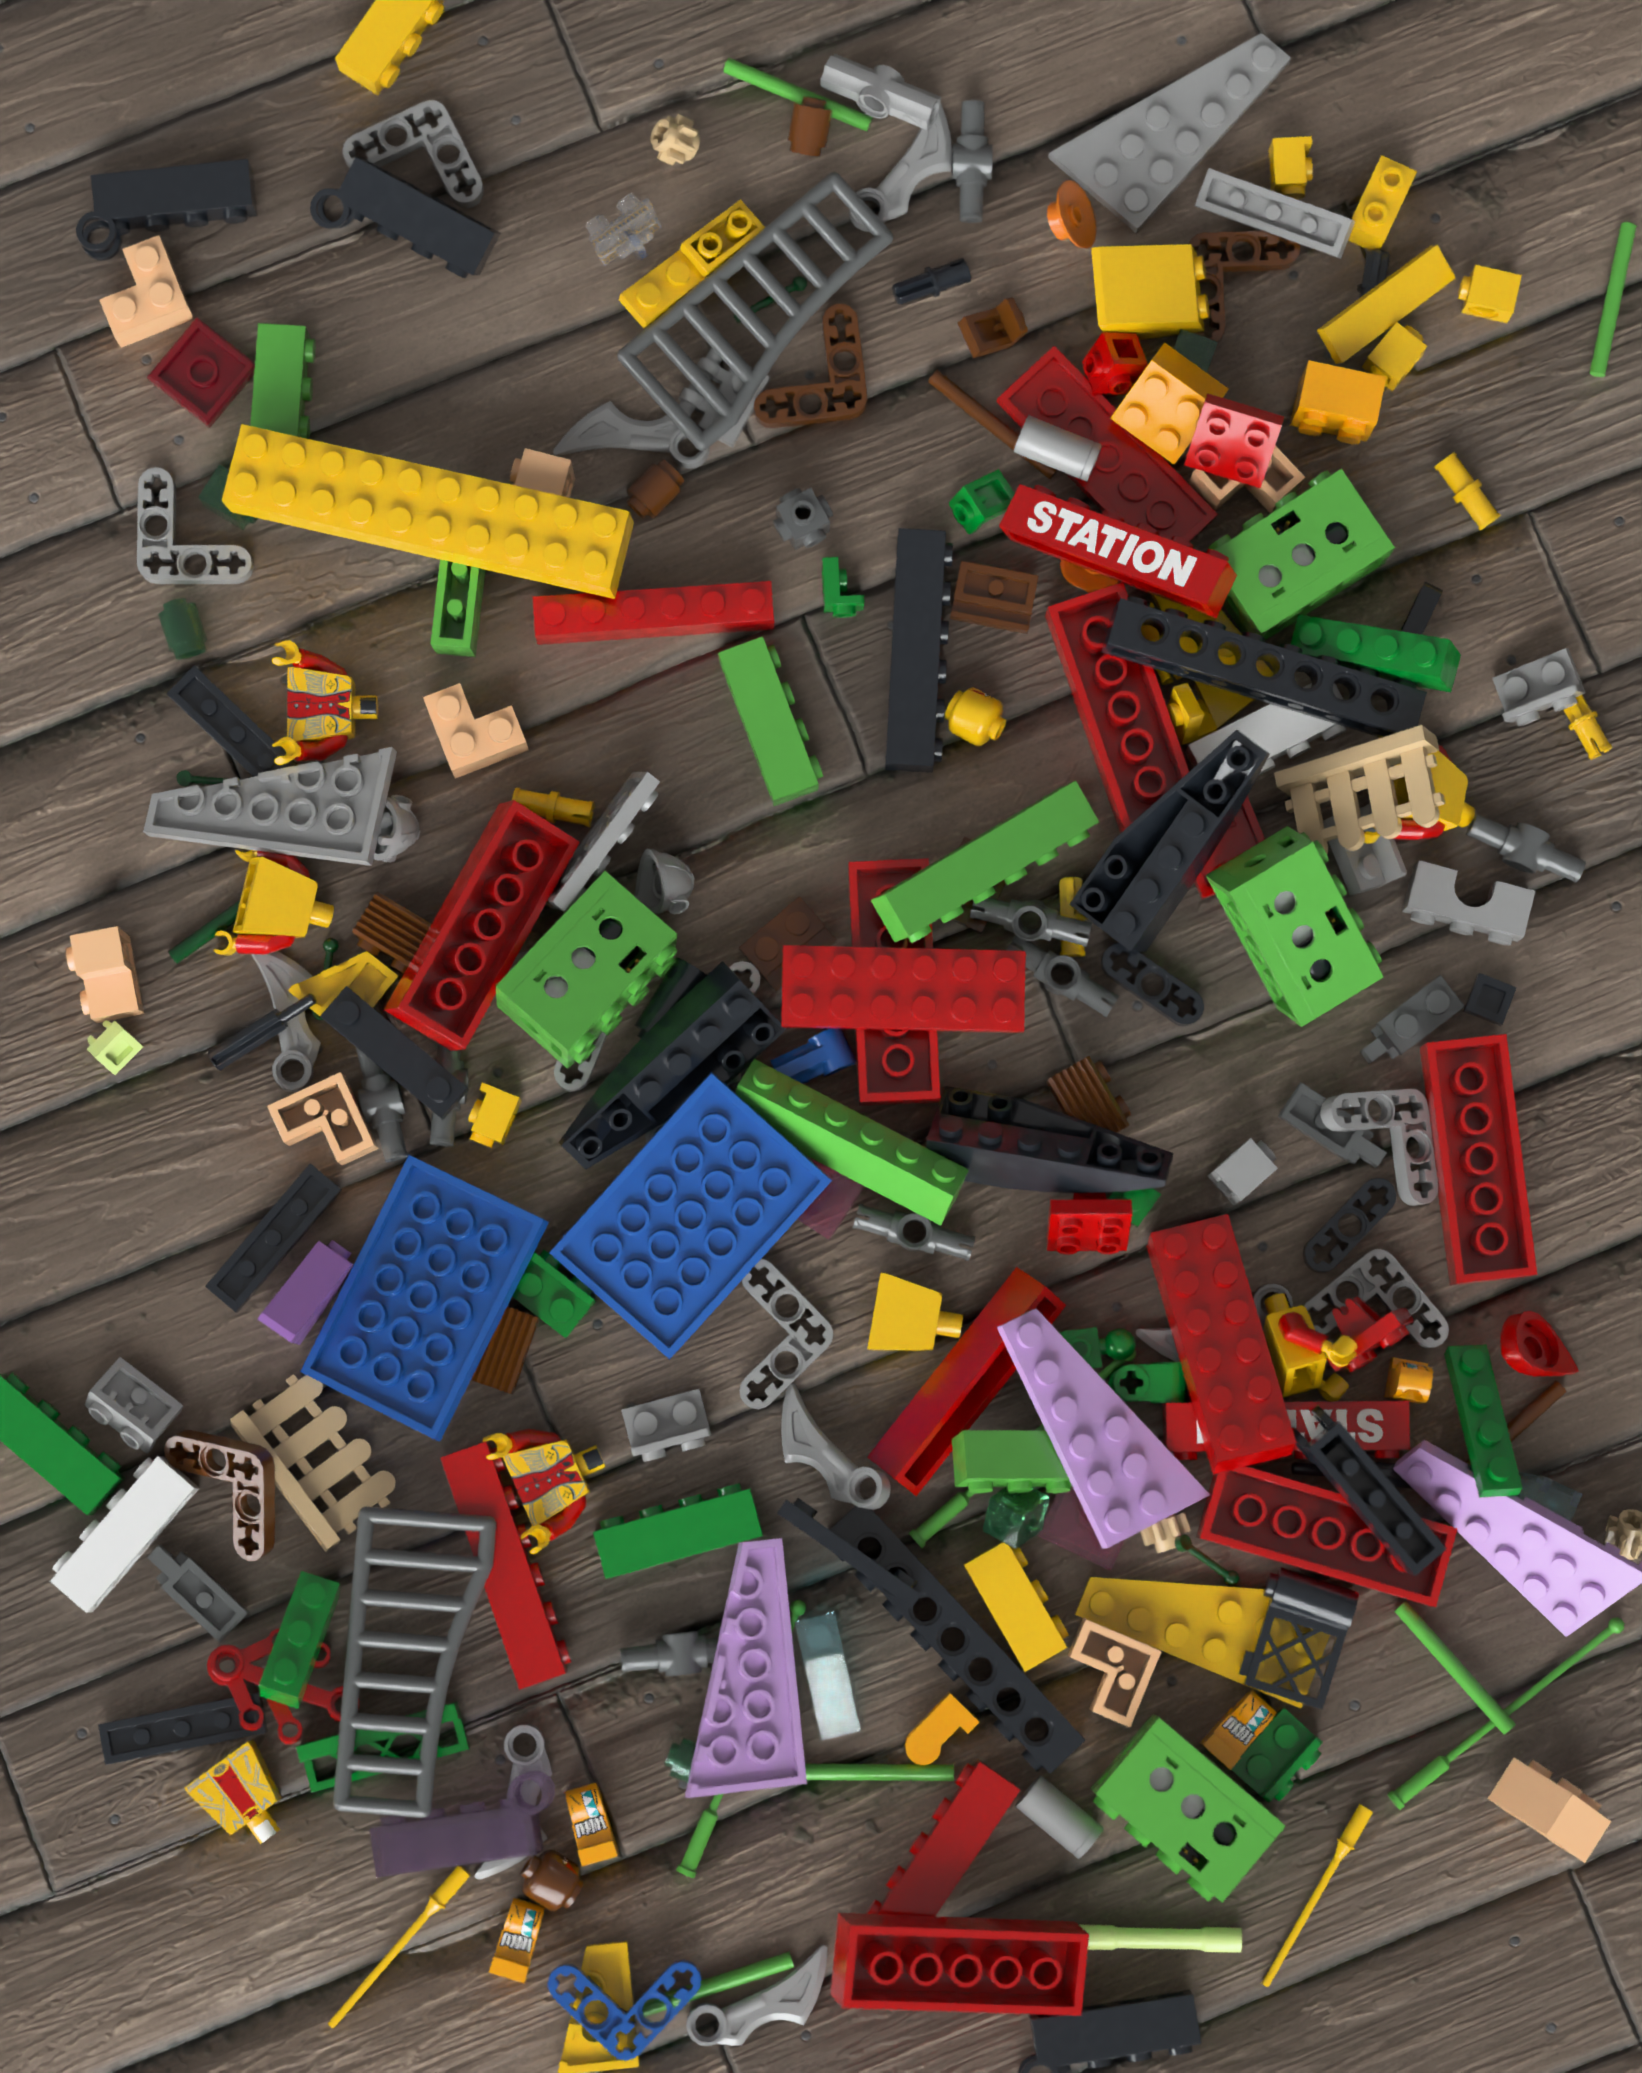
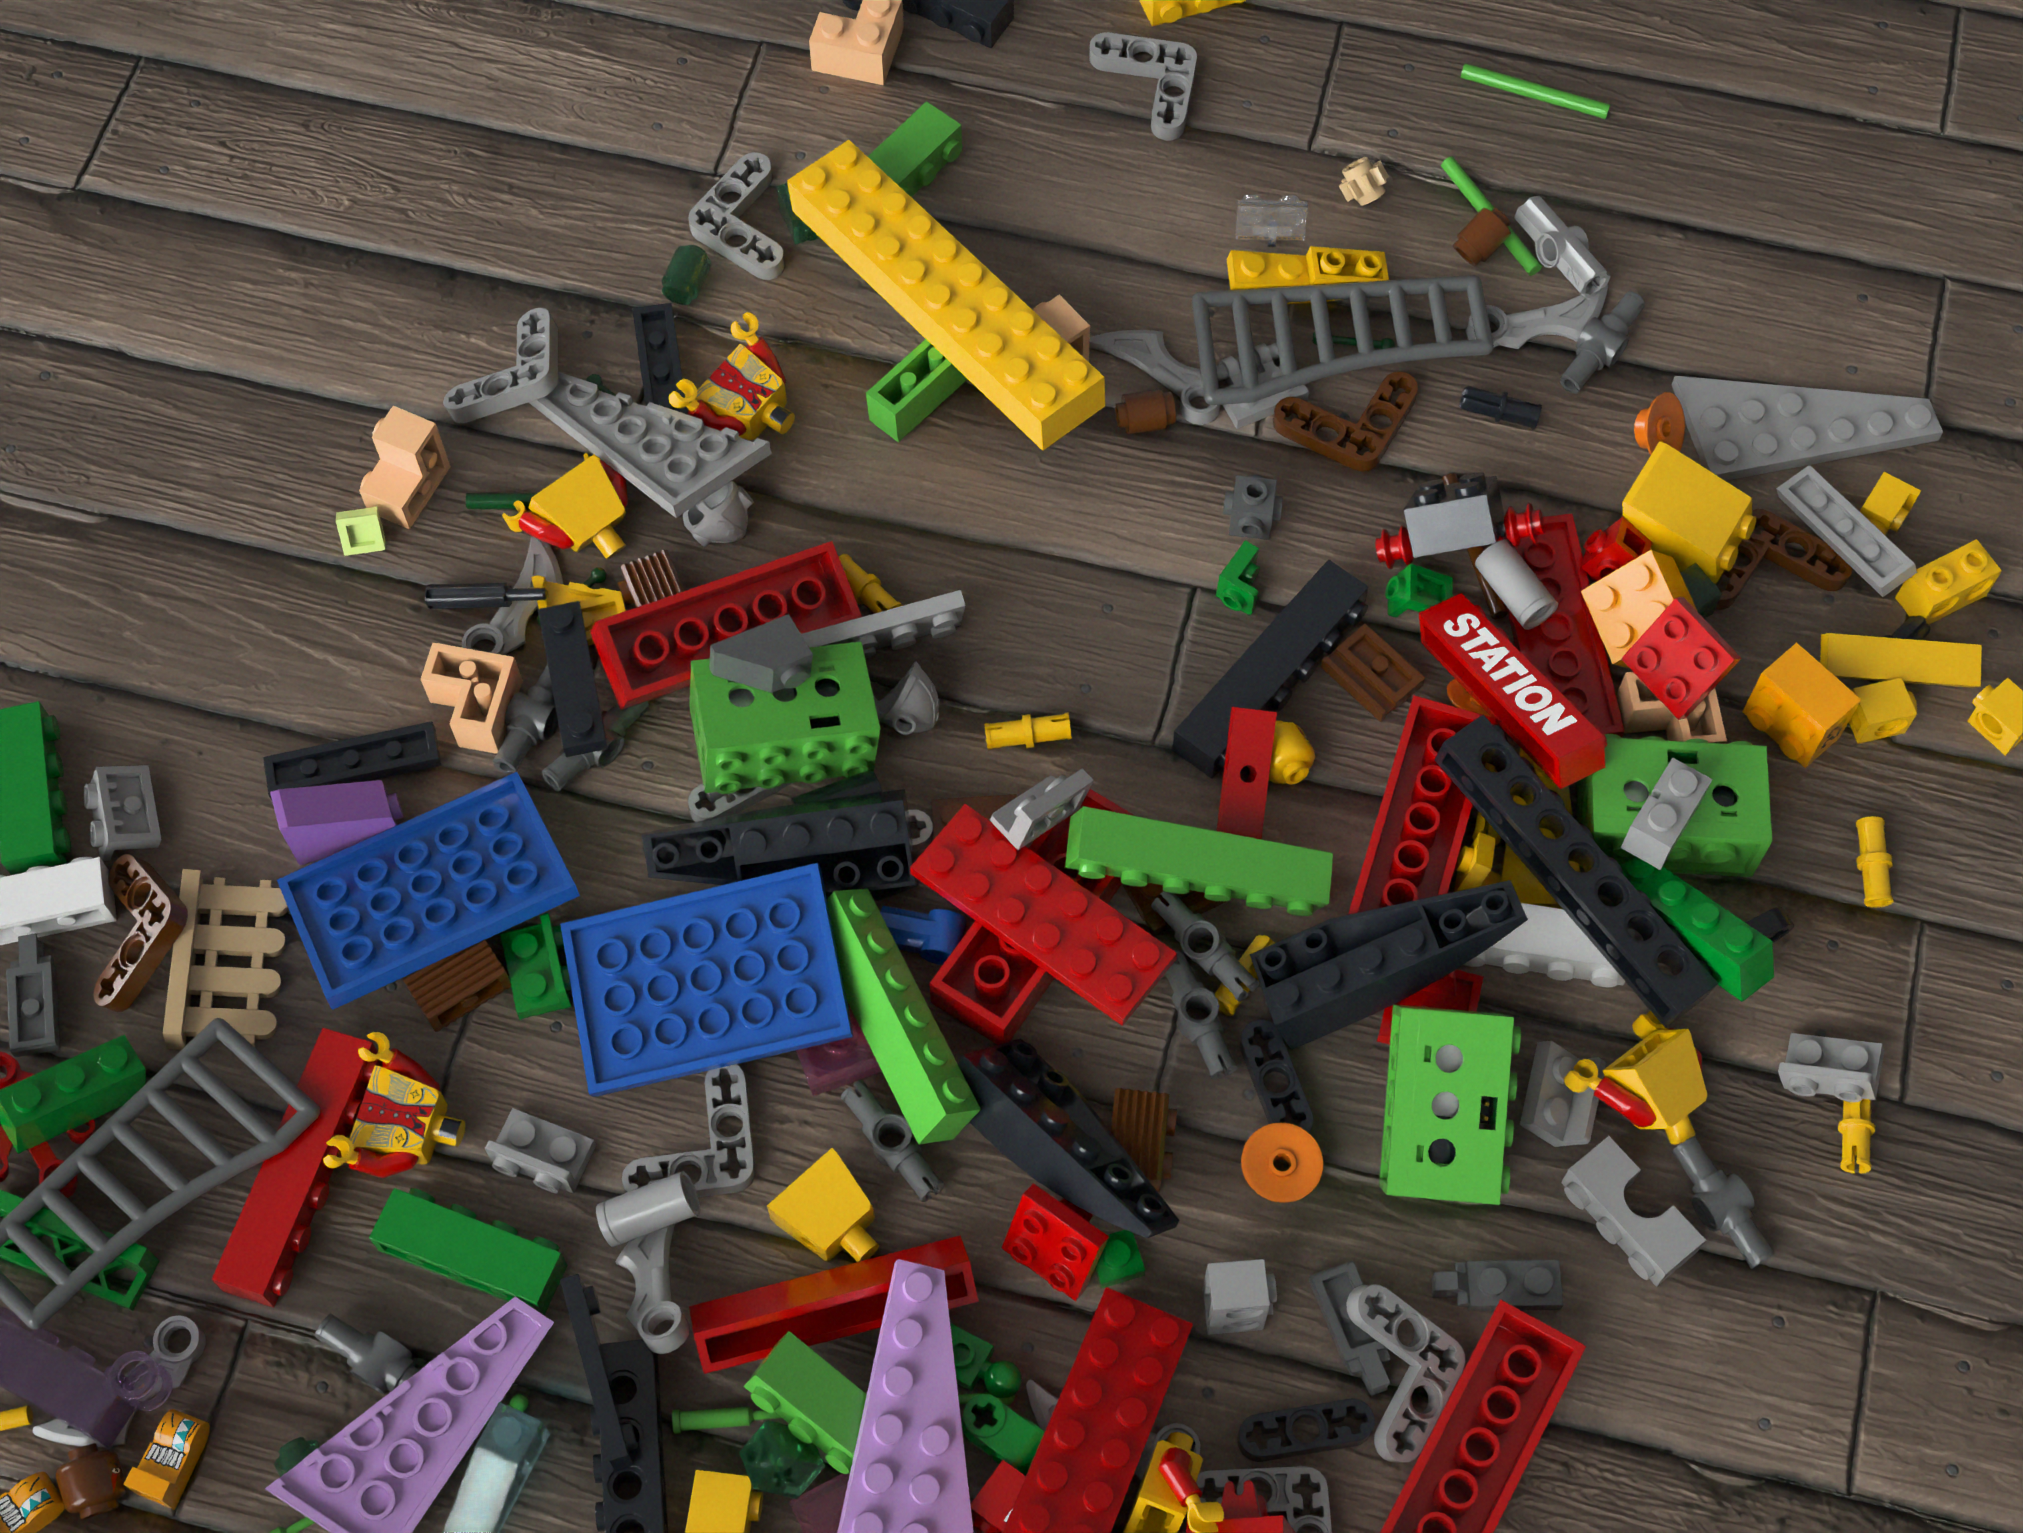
camera: 40 degrees right, 20 degrees down
dark red tile [147,317,255,429] -> none
black hinge [310,157,501,279] -> none
light nougat brick [423,683,529,779] -> none
yellow brick [468,1082,522,1148] -> none
red brick [533,581,774,645] -> none
bright green brick [718,636,823,806] -> none
reddish brown bracket [957,297,1028,358] -> none
tan fence [1274,725,1445,854] -> none
black plate [1463,973,1517,1026] -> none
none -> light grey beam [443,308,558,423]
none -> light grey pin [596,1171,700,1247]
none -> dark grey slope [709,614,813,693]
none -> yellow pin [984,712,1072,750]
none -> light grey bracket [990,768,1094,850]
none -> red tile [1217,707,1277,839]
none -> orange piece [1241,1123,1323,1203]
none -> brick [1375,472,1545,569]
none -> light grey piece [1621,758,1713,870]

